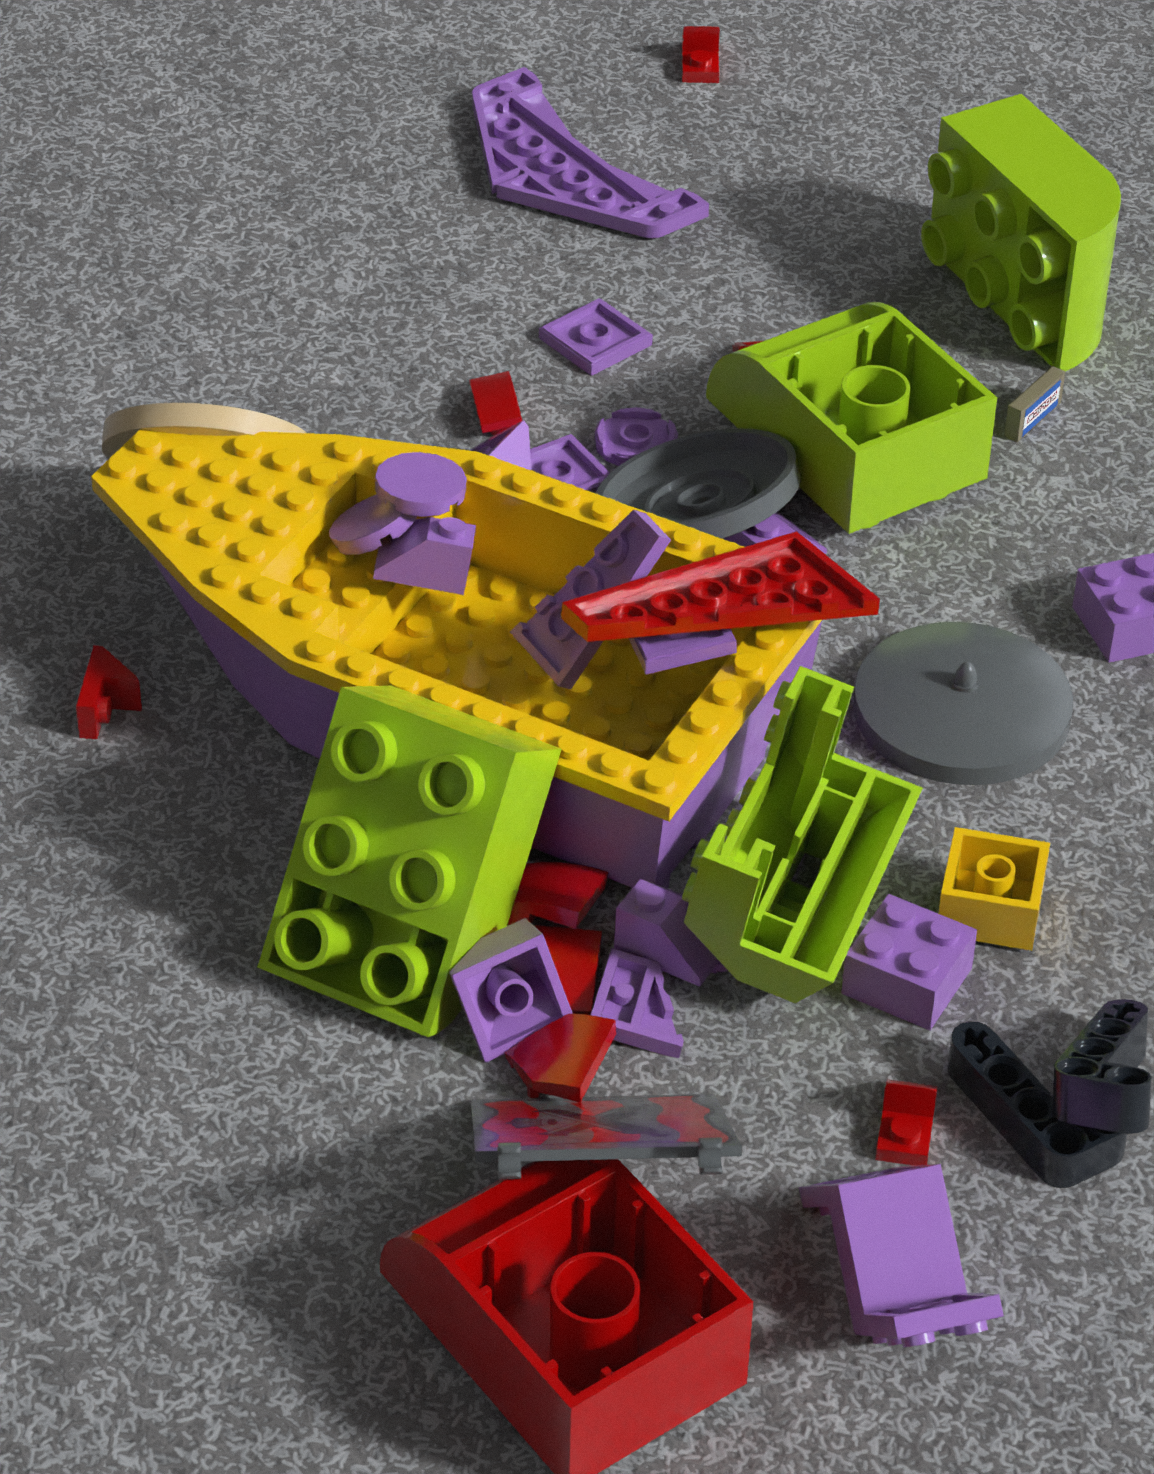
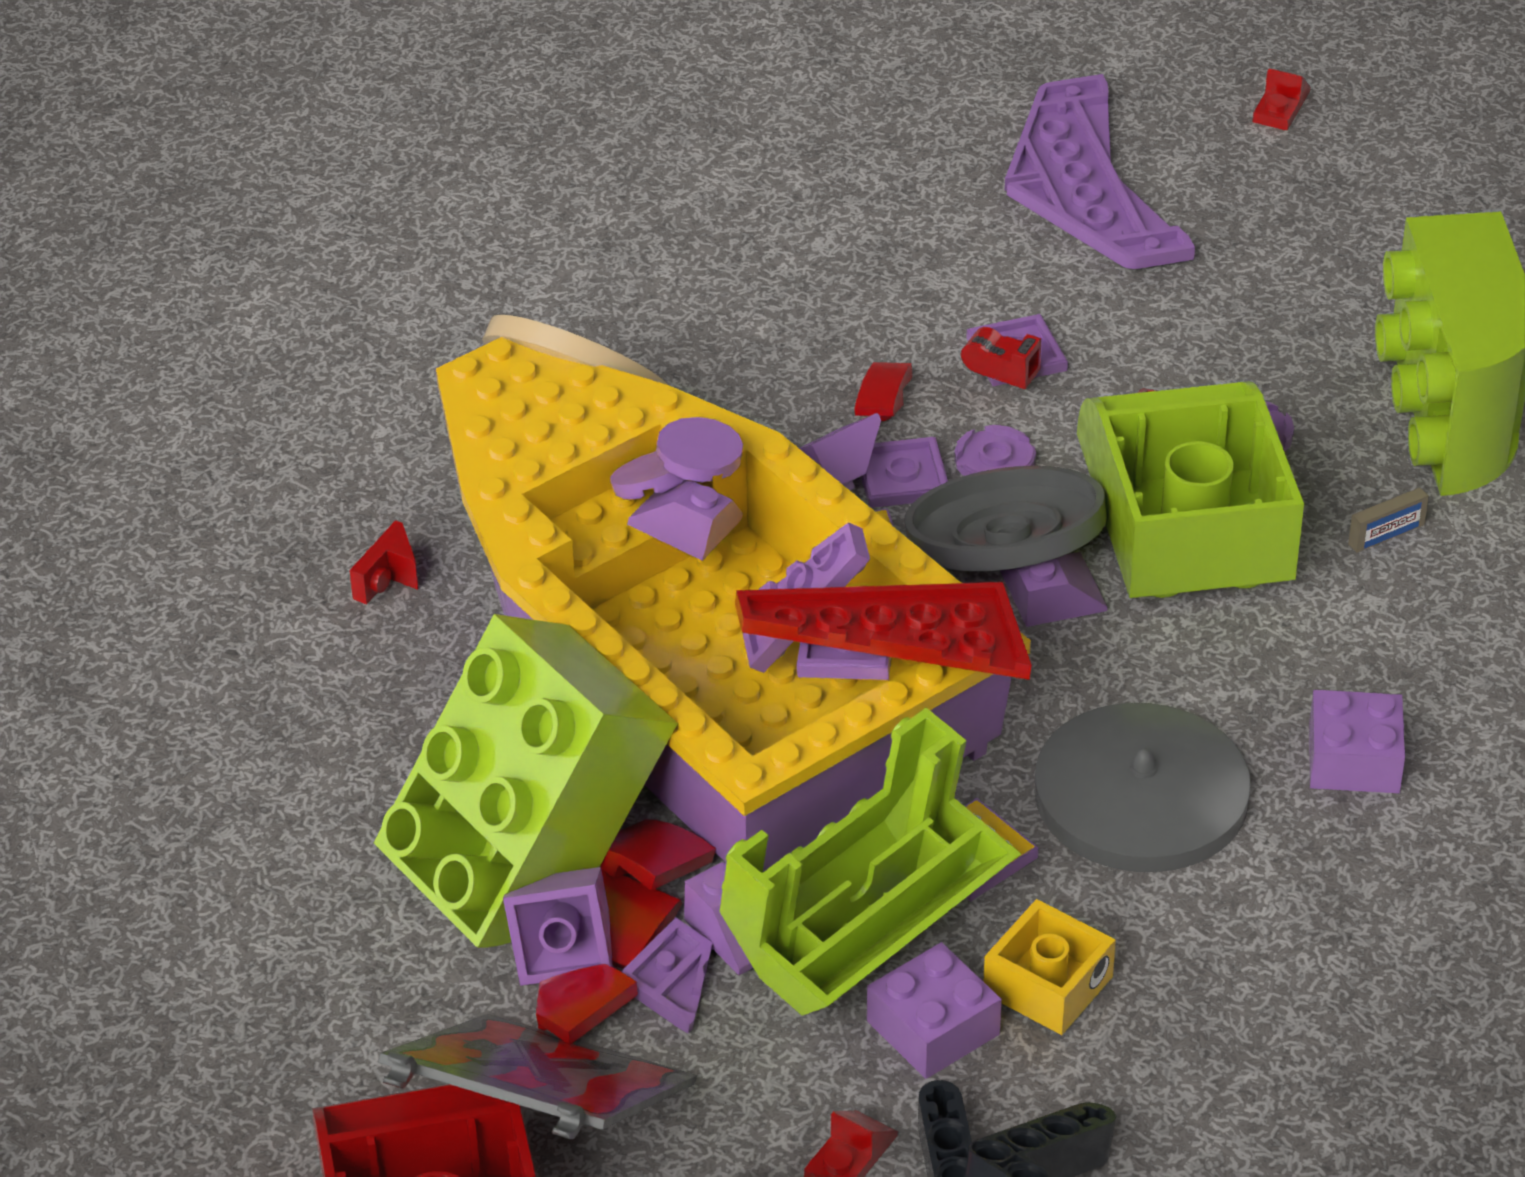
camera: 25 degrees right, 0 degrees up
none -> red leg [961,327,1041,389]

